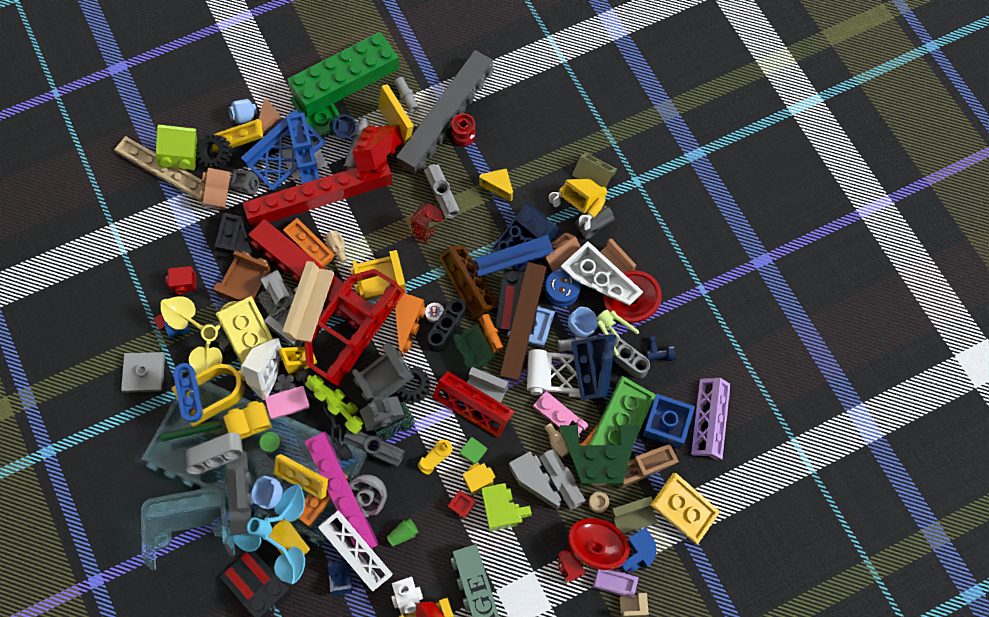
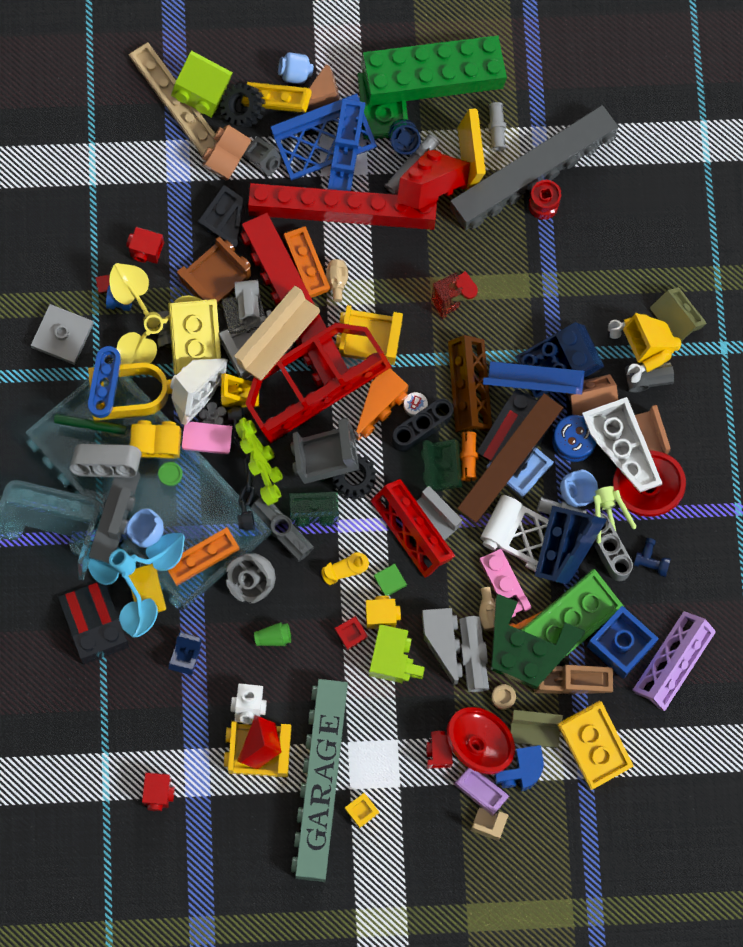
camera: 20 degrees right, 5 degrees up
yellow tile [274,454,328,499] -> none
dark pink arch [304,431,378,555] -> none
white fence [318,510,392,591] -> none
dark grey hinge [360,396,405,431] -> none
light grey piece [424,164,460,219] -> none
yellow slope [479,169,513,202] -> none

